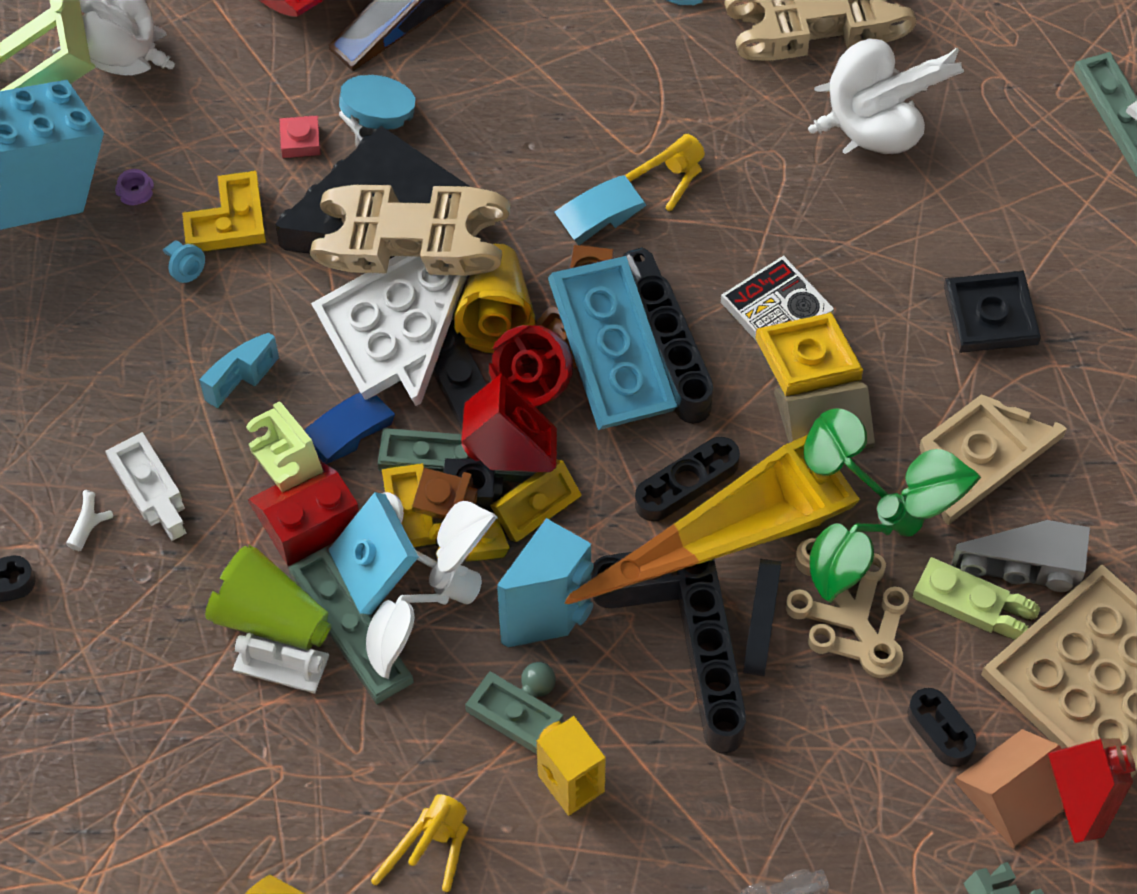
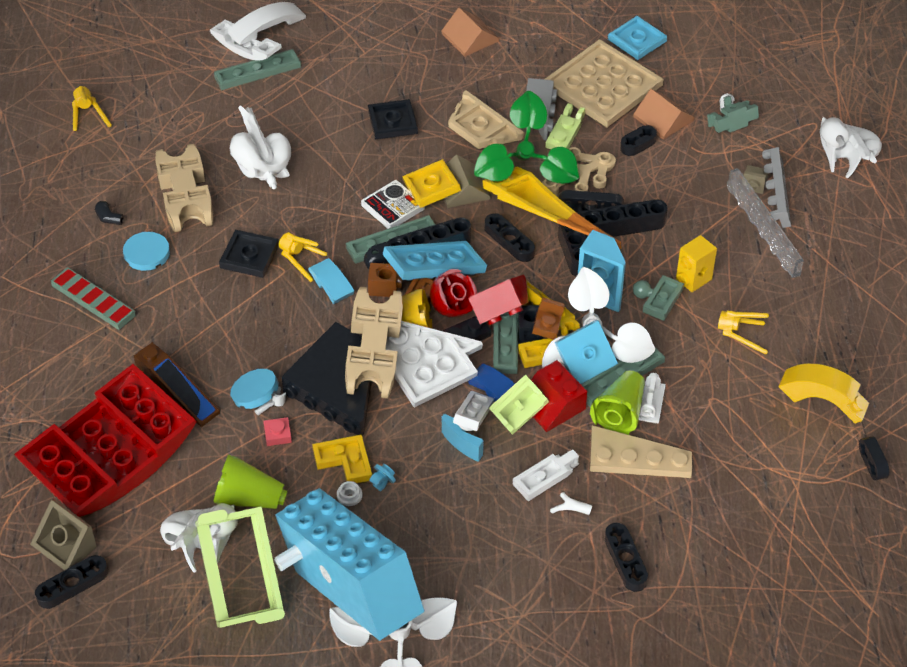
camera: 95 degrees left, 10 degrees down
red slope [1048,738,1136,844] -> none
none -> lime cone [213,455,288,509]
none -> black plate [219,229,279,278]
none -> white plate [337,481,362,506]
none -> sand green tile [346,215,435,264]
none -> white plate [453,391,494,431]
none -> tan wing [590,425,692,478]

